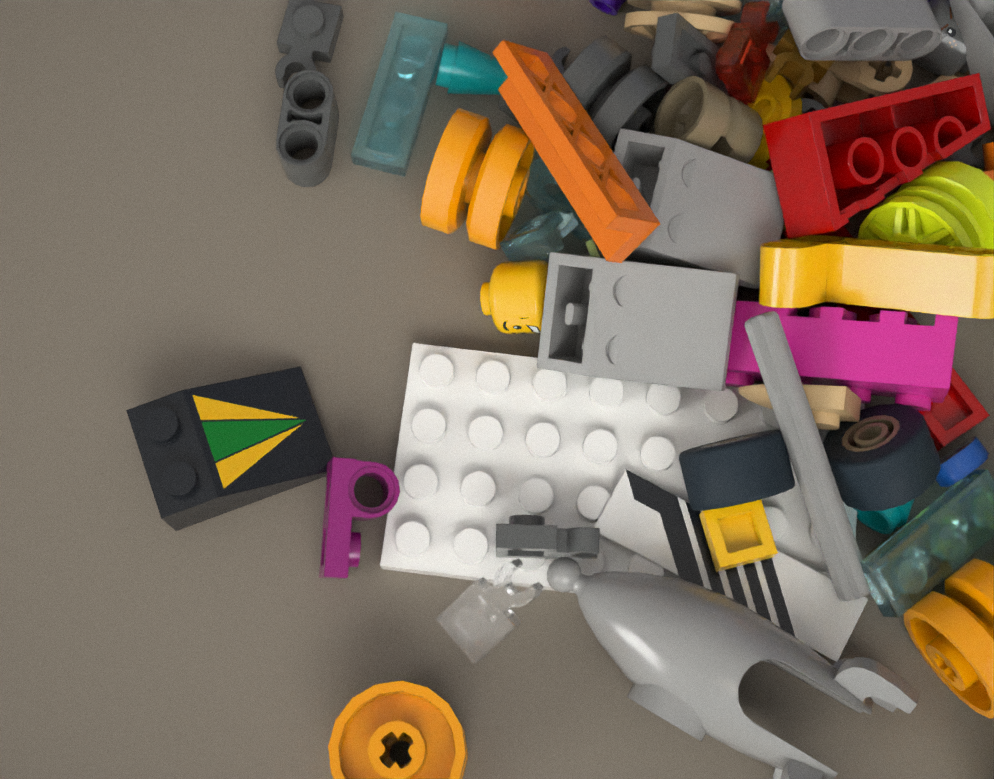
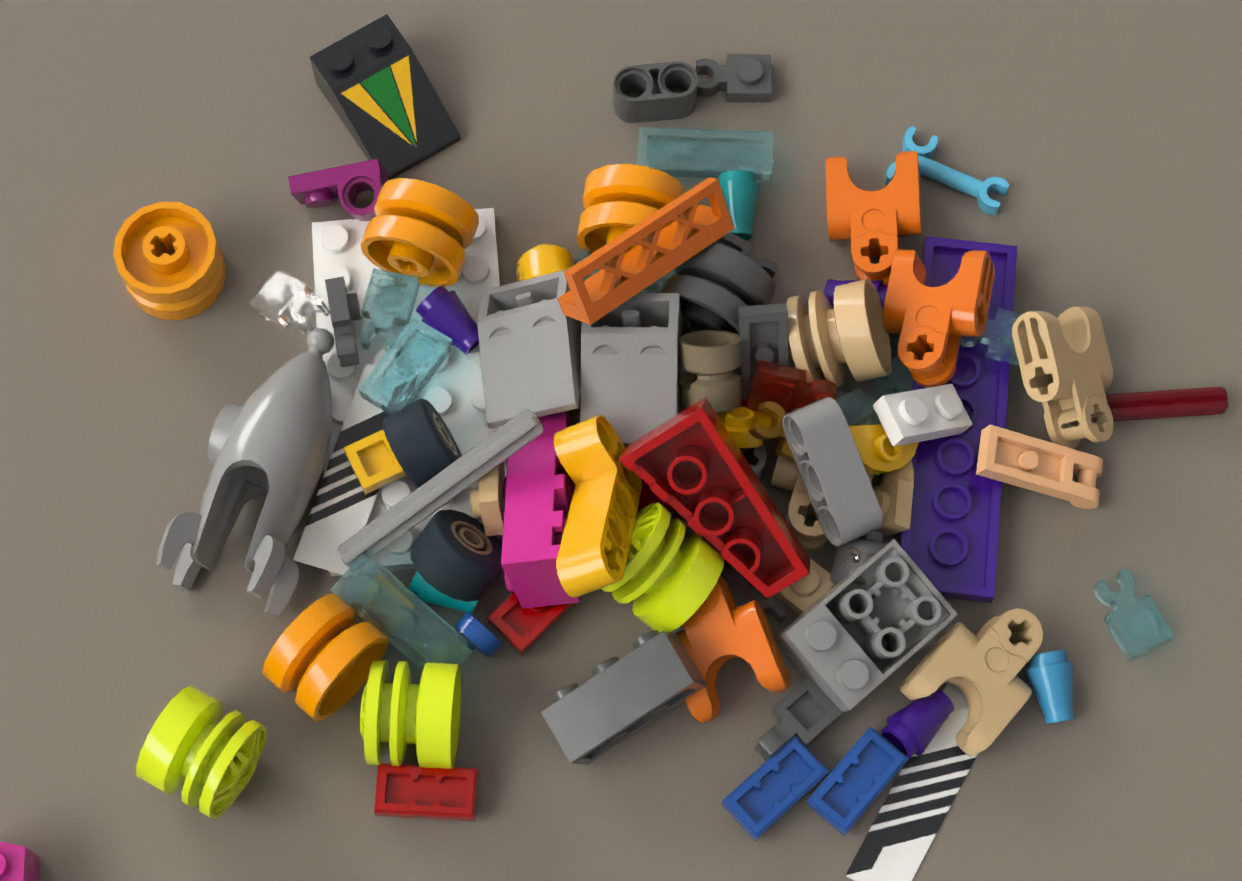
camera: 75 degrees right, 5 degrees down
none -> clear light blue plate [359,317,454,415]
none -> light orange wheel [360,178,479,287]
none -> clear light blue plate [360,268,420,355]
none -> dark purple cone [416,285,479,355]

